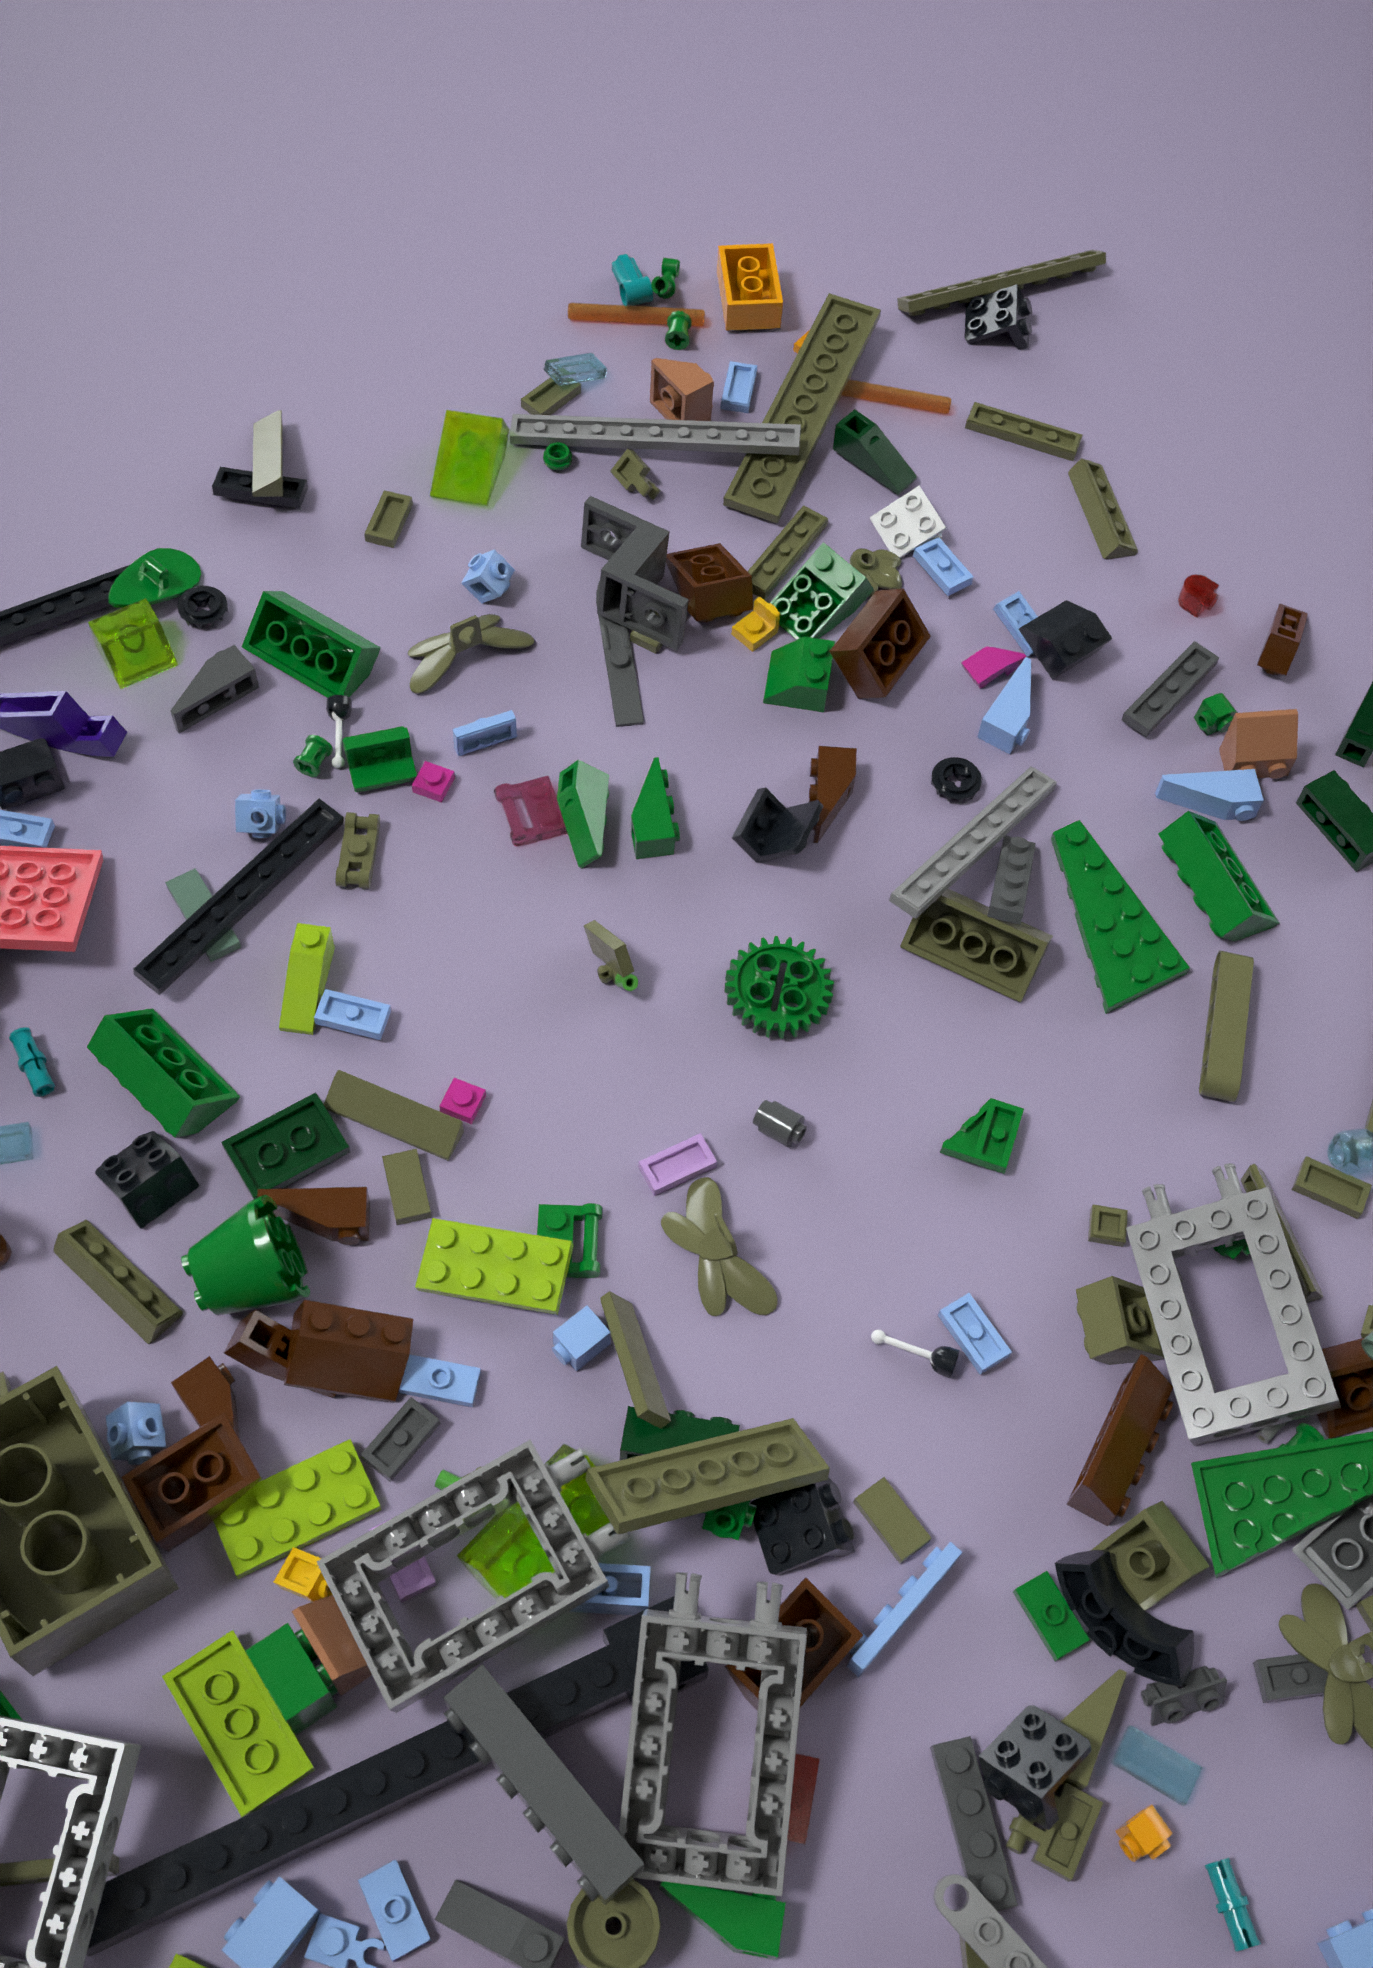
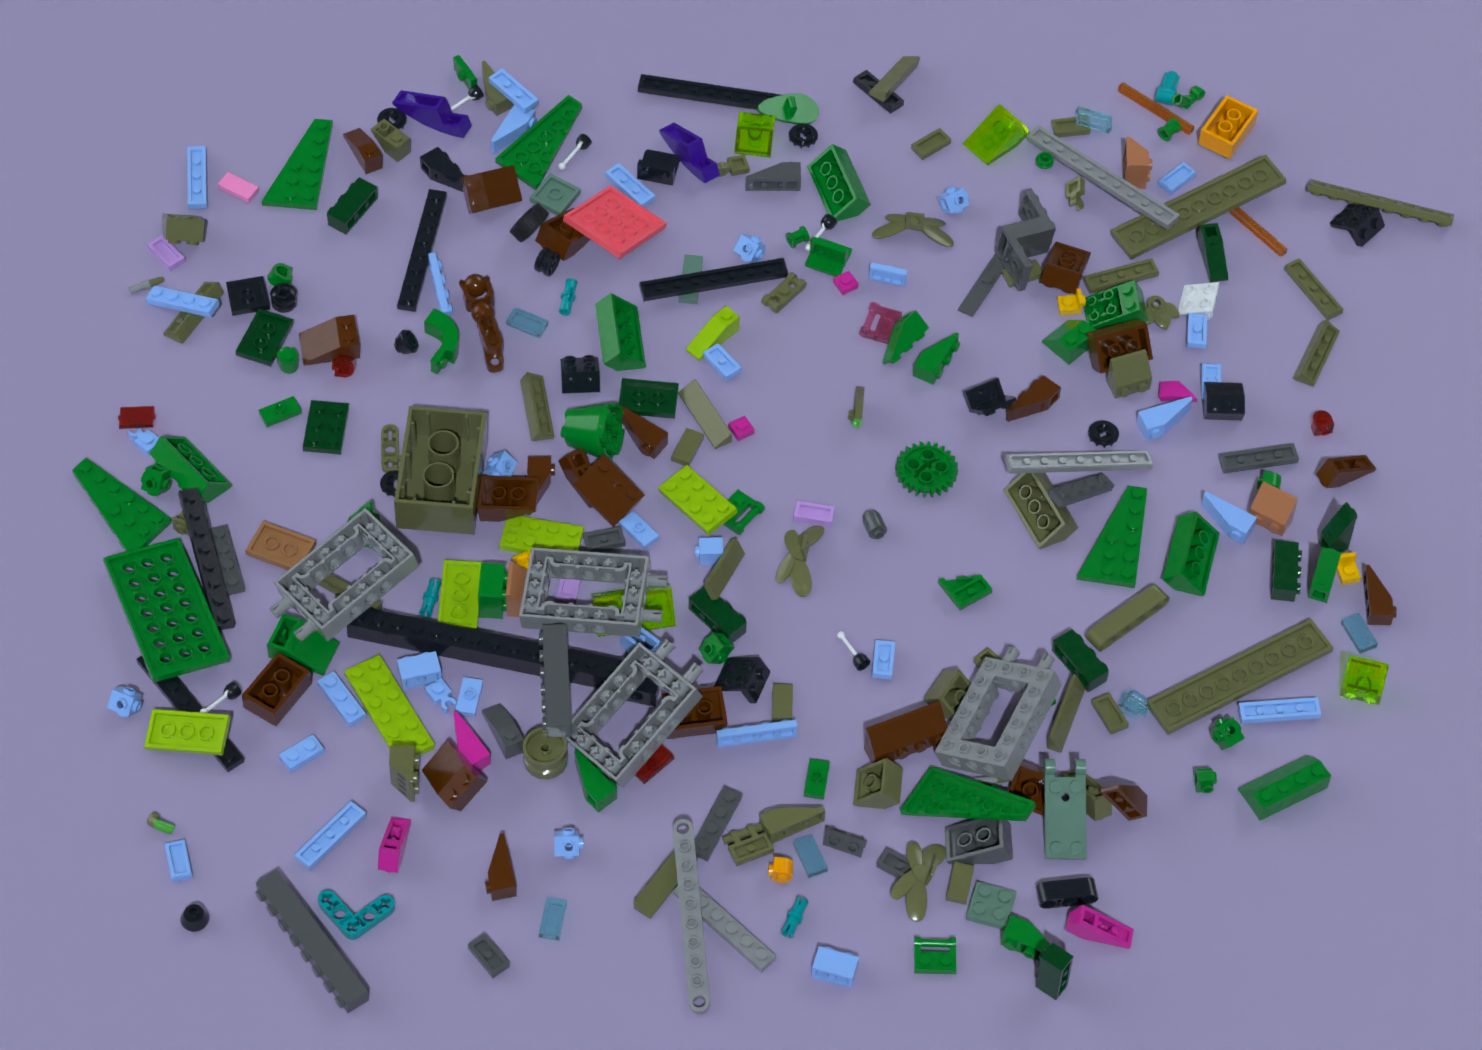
camera: 40 degrees right, 5 degrees down
olive plate [585,1418,830,1535] -> none
black bracket [979,1705,1092,1830] -> none
black brick [1055,1550,1194,1686] -> none
none -> teal pin [419,578,441,618]
none -> olive plate [717,155,750,177]
none -> dark green brick [1052,629,1109,692]
none -> olive slope [1106,349,1152,399]

